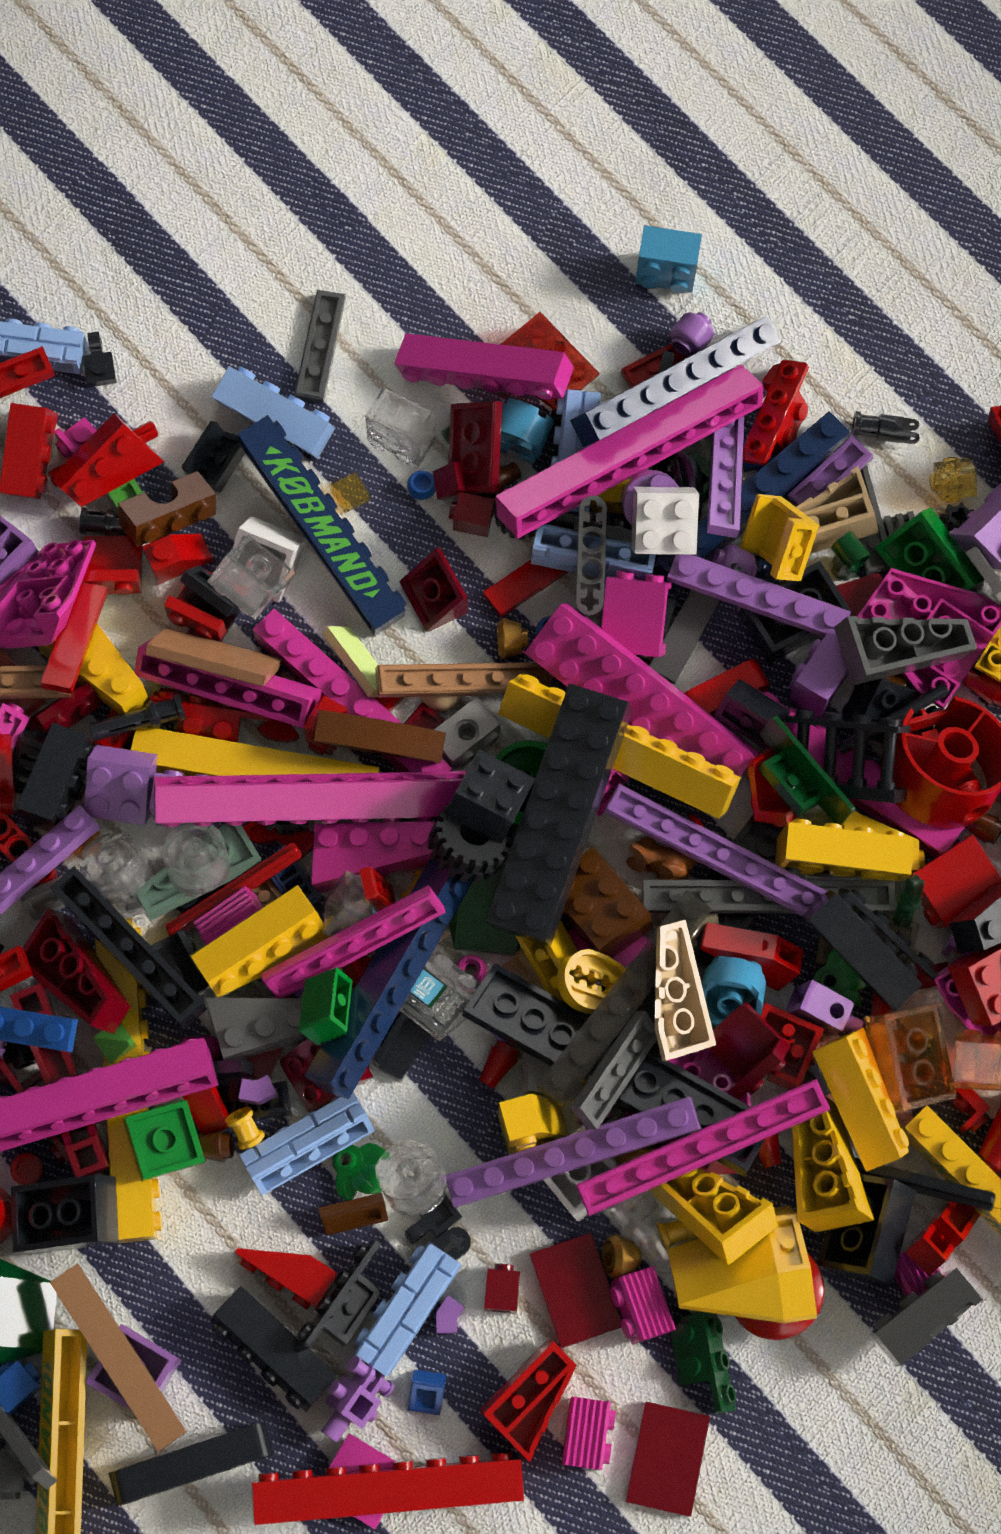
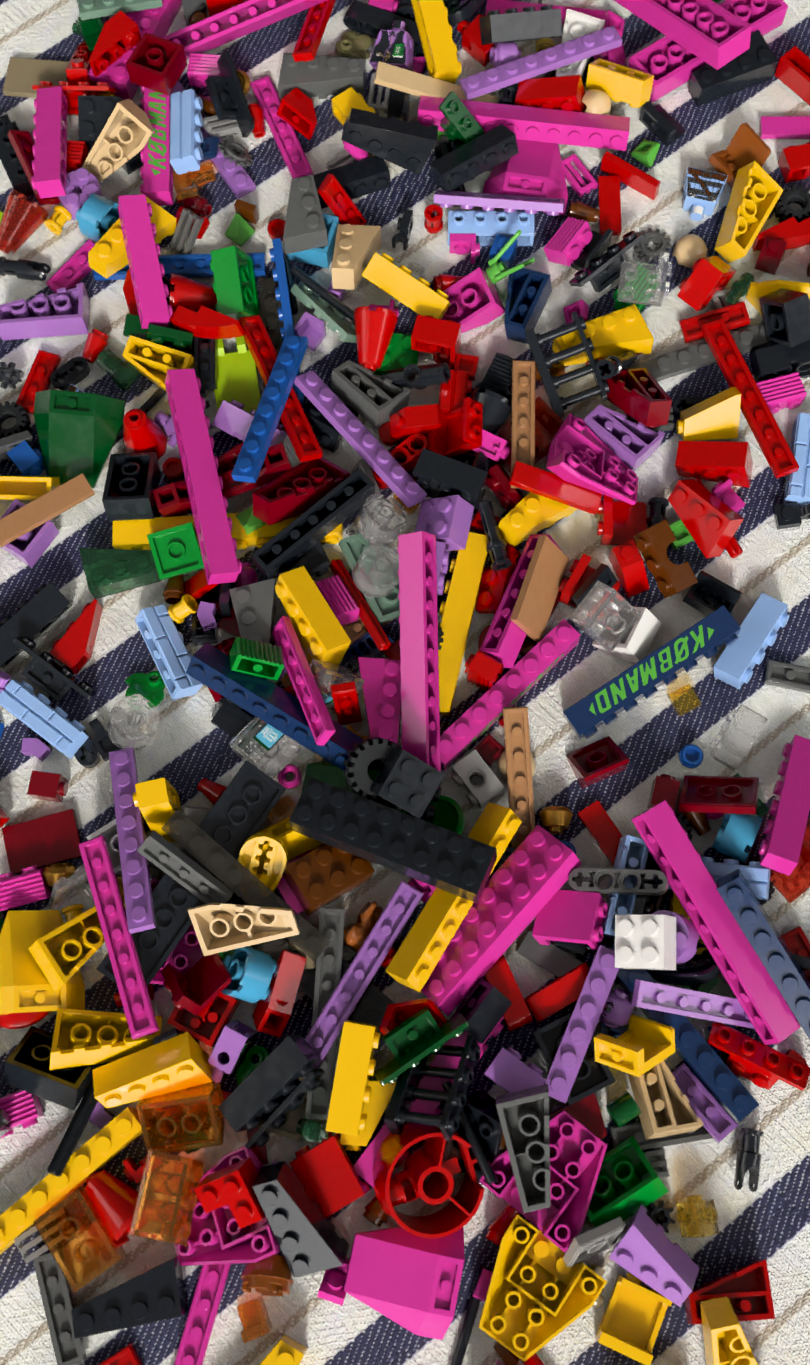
camera: 100 degrees right, 0 degrees up
reddish brown slope [312,710,446,764] -> none
reddish brown tile [319,1193,389,1236] -> none
yellowish green tile [323,626,378,697] -> none
dark red tile [433,462,466,500] -> none
red slope [905,1201,980,1276] -> none
none -> clear green wedge [79,548,162,599]
none -> medium lavender piece [90,1101,116,1130]
none -> red beam [524,962,590,1022]

